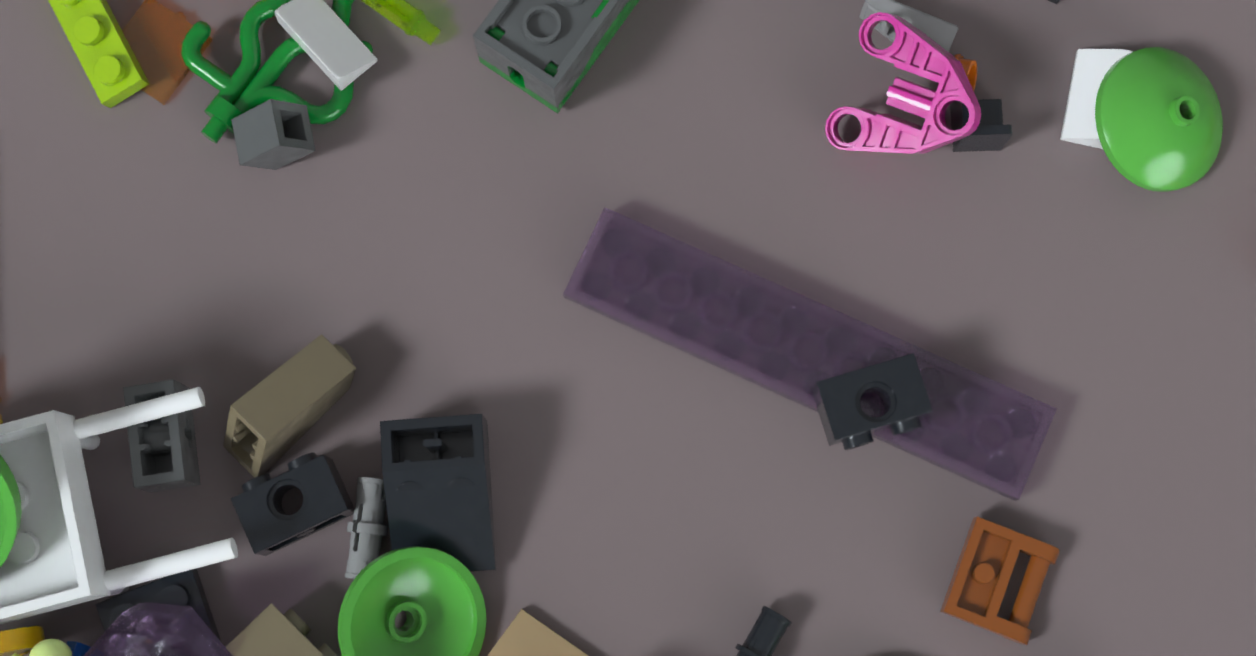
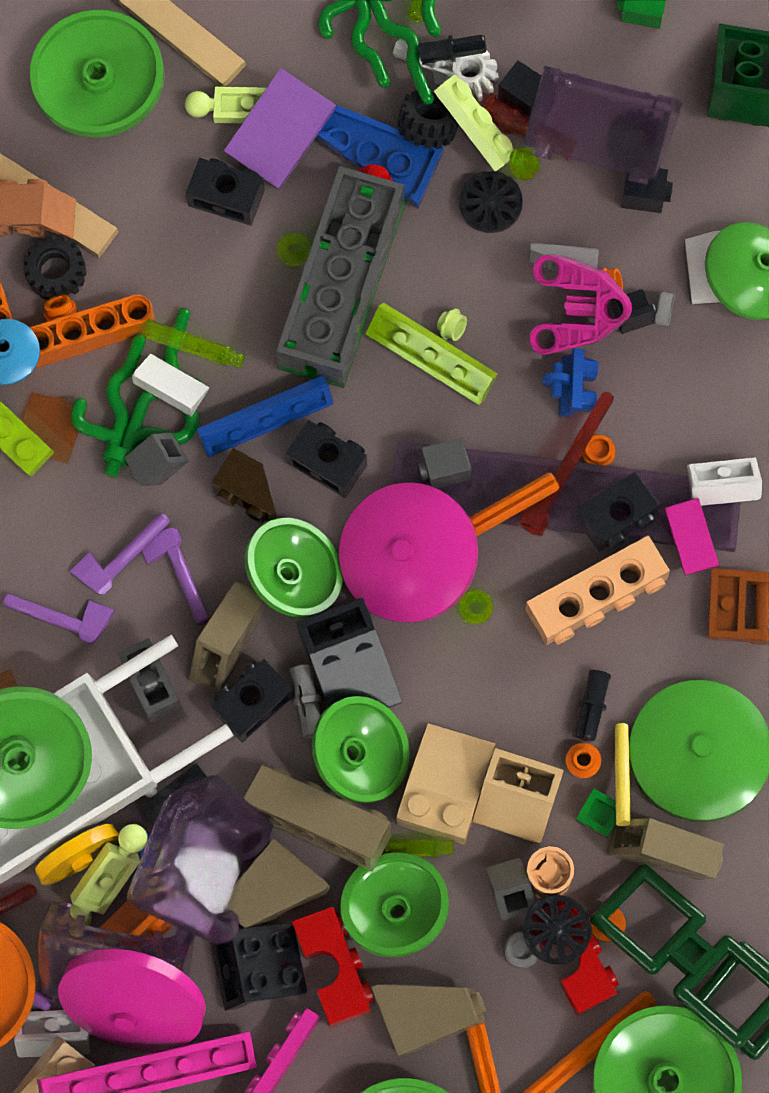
camera: 15 degrees left, 5 degrees down
none -> medium lavender piece [3,594,115,644]
none -> medium lavender piece [70,513,170,595]
none -> medium lavender piece [142,528,209,625]
none -> blue tile [197,375,334,458]
none -> dark brown slope [212,448,277,523]
none -> bright green dish [245,518,343,618]
none -> black brick [286,420,368,498]
none -> dark pink dish [339,482,478,623]
none -> lime plate [365,303,498,405]
none -> dark grey brick [417,437,471,488]
none -> yellowish green plate [437,308,467,341]
none -> clear neon green plate [458,590,493,625]
none -> orange axle [469,473,559,536]
none -> clear red piece [518,392,614,536]
none -> light nougat brick [525,535,670,646]
none -> blue hips [542,348,599,418]
none -> orange plate [581,434,616,469]
none -> light grey tile [655,292,675,327]
none -> dark pink tile [664,498,719,576]
none -> white slope [687,457,762,506]

